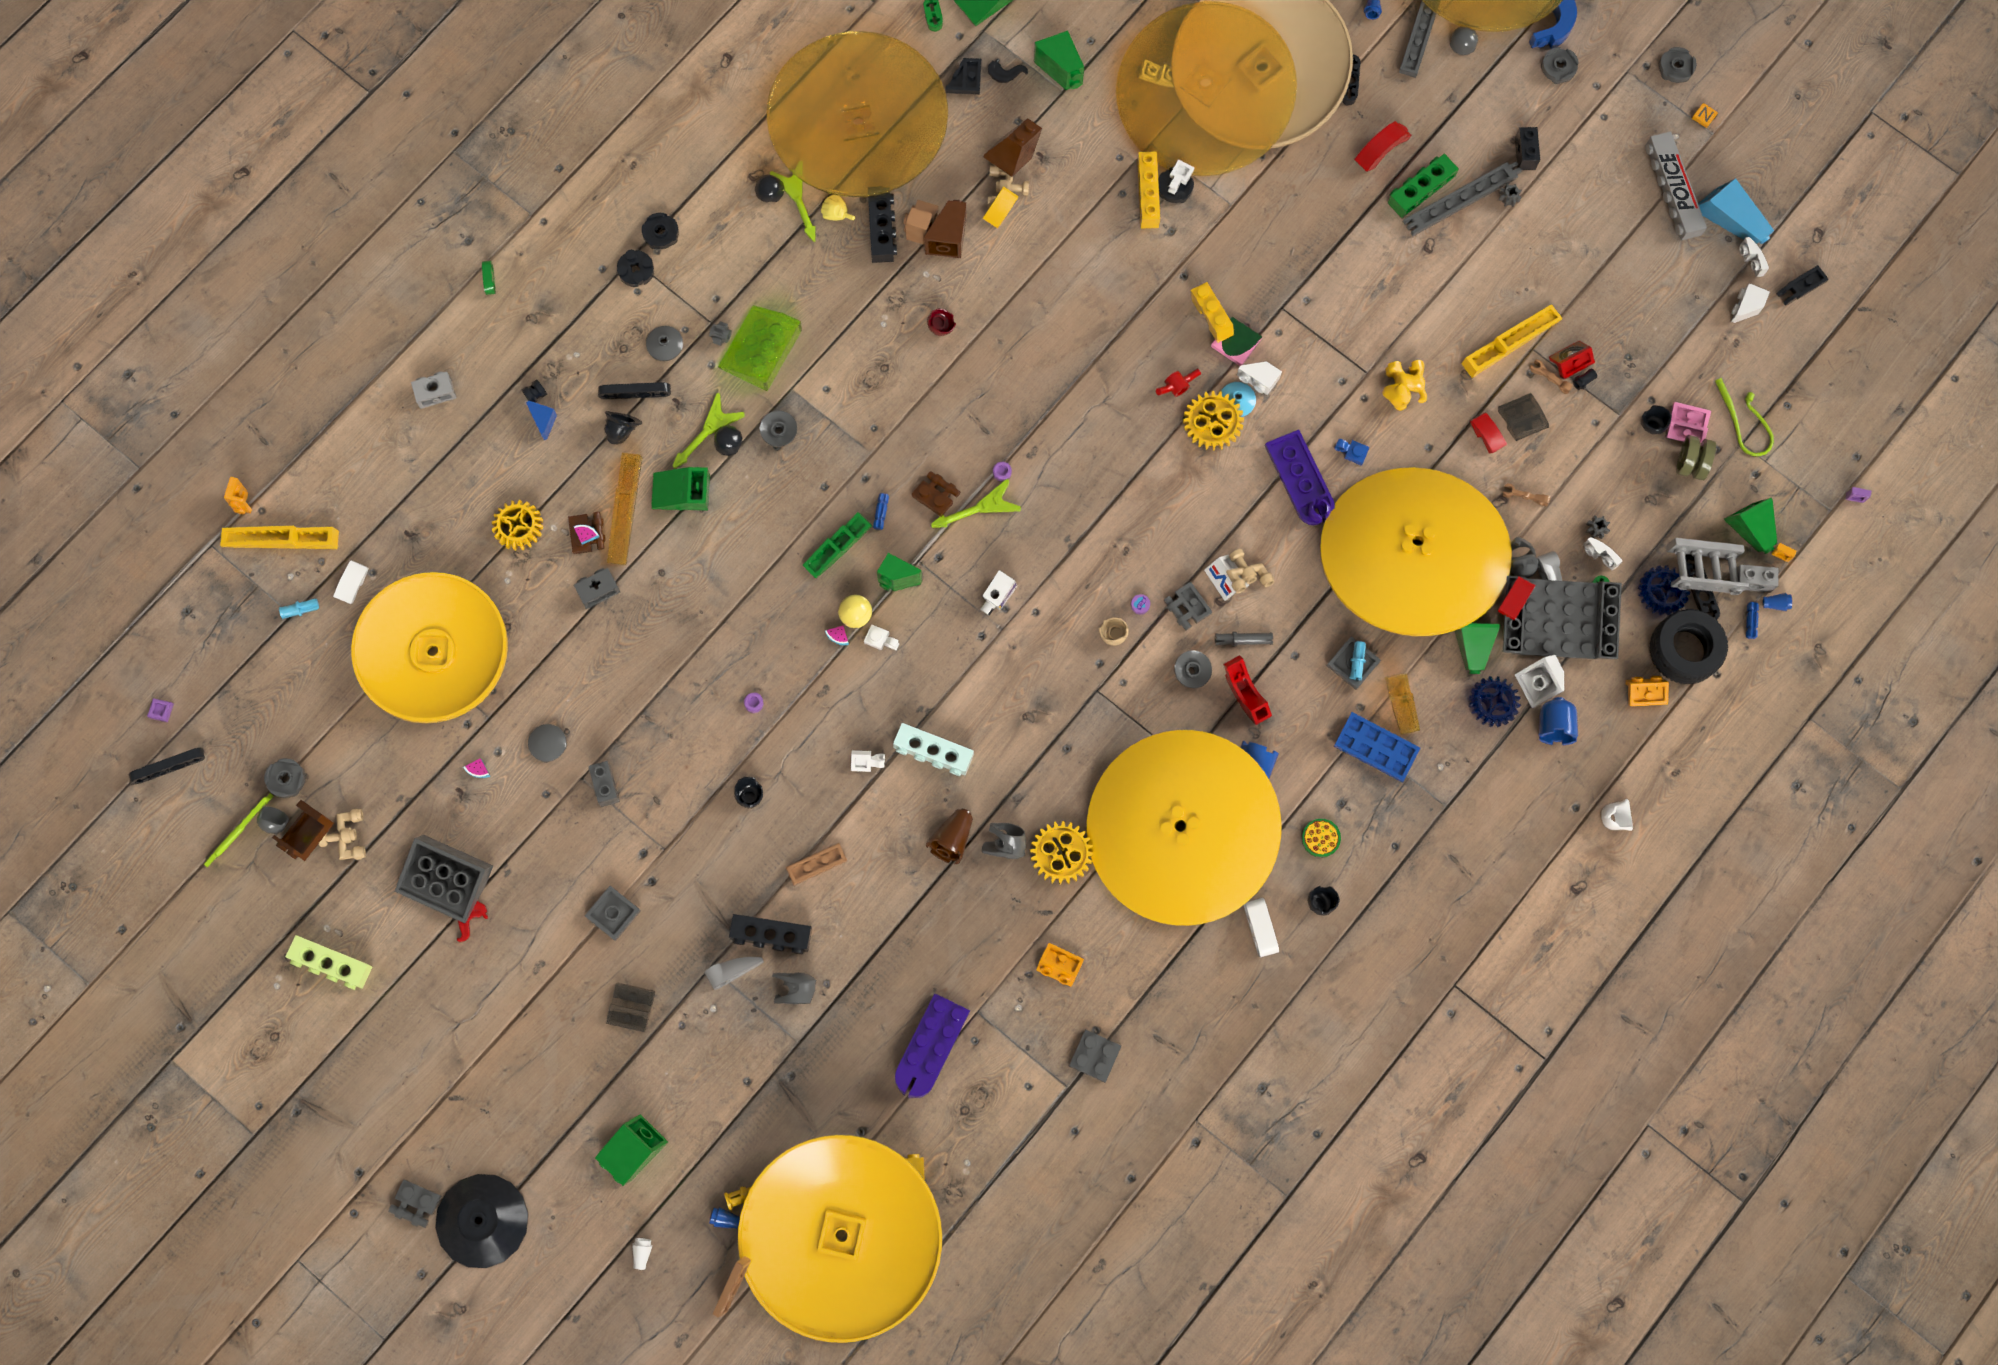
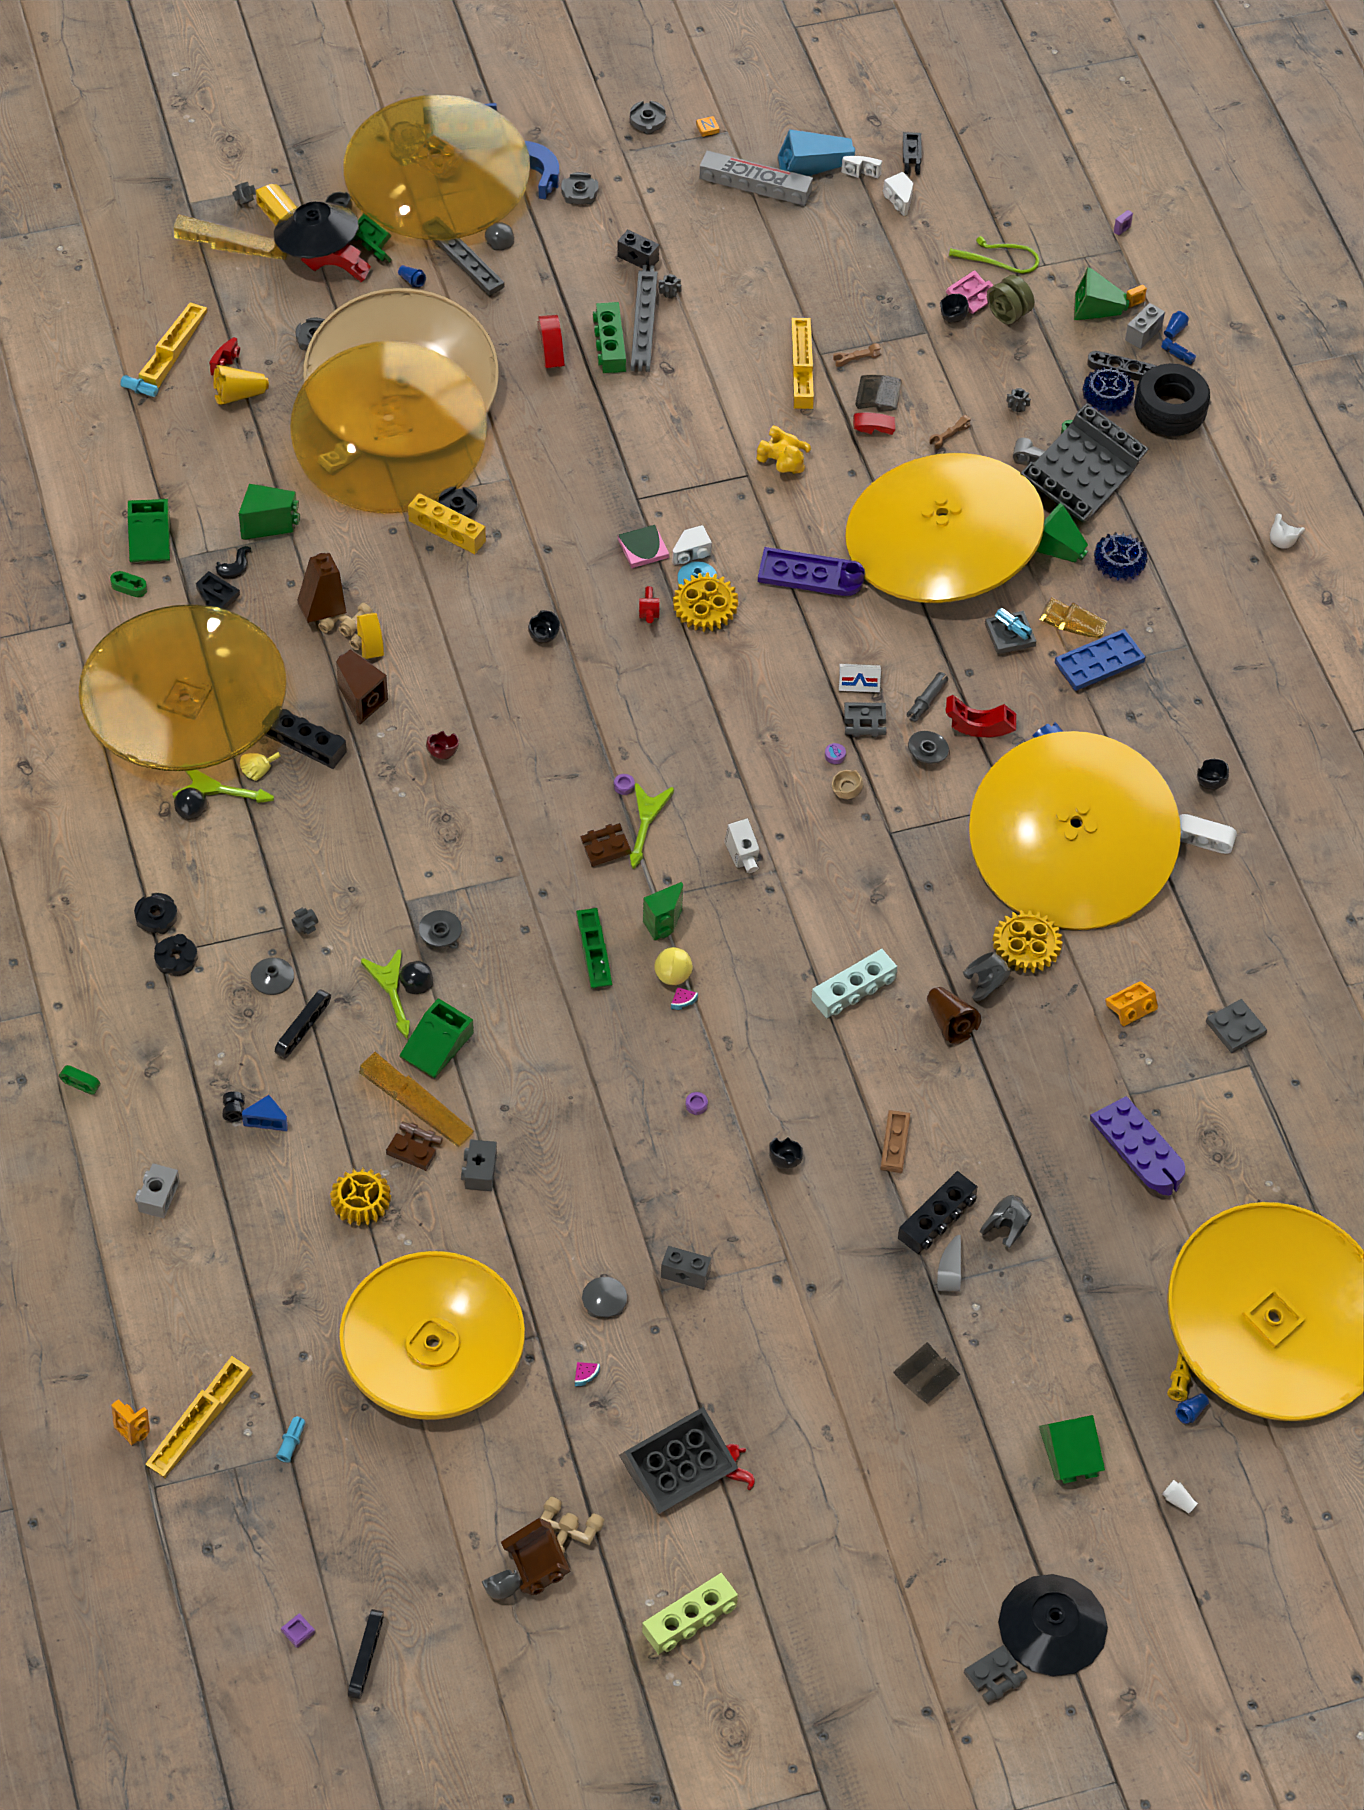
camera: 55 degrees left, 20 degrees down
lime piece [204,793,274,868] -> none
dark grey plate [264,758,305,798] -> none
white slope [333,560,369,604] -> none
dark pink tile [574,525,599,545] -> none
dark grey plate [585,886,641,941] -> none
black piece [604,411,642,445] -> none
medium nougat tile [713,1256,751,1318] -> none
clear neon green slope [718,305,802,391] -> none
white plate [851,750,885,772] -> none
white plate [864,625,899,650] -> none
blue axle [873,493,889,530] -> none
medium nougat brick [903,200,939,245] -> none
white plate [1168,160,1195,195] -> none
yellow arch [1191,282,1234,343] -> none
tan piece [1226,549,1275,593] -> none
tile [1302,819,1341,858] -> none
blue plate [1334,439,1369,466] -> none
red slope [1498,576,1536,621] -> none
dark grey helmet [1510,537,1538,578] -> none
white slope [1515,655,1564,708] -> none
blue cylinder [1539,697,1578,745] -> none
red panel [1549,341,1595,379] -> none
black pin [1573,368,1598,390] -> none
white slope [1583,537,1622,570] -> none
light orange bracket [1626,676,1669,706] -> none
light grey fence [1666,538,1749,595] -> none
none -> black hair [528,610,560,643]

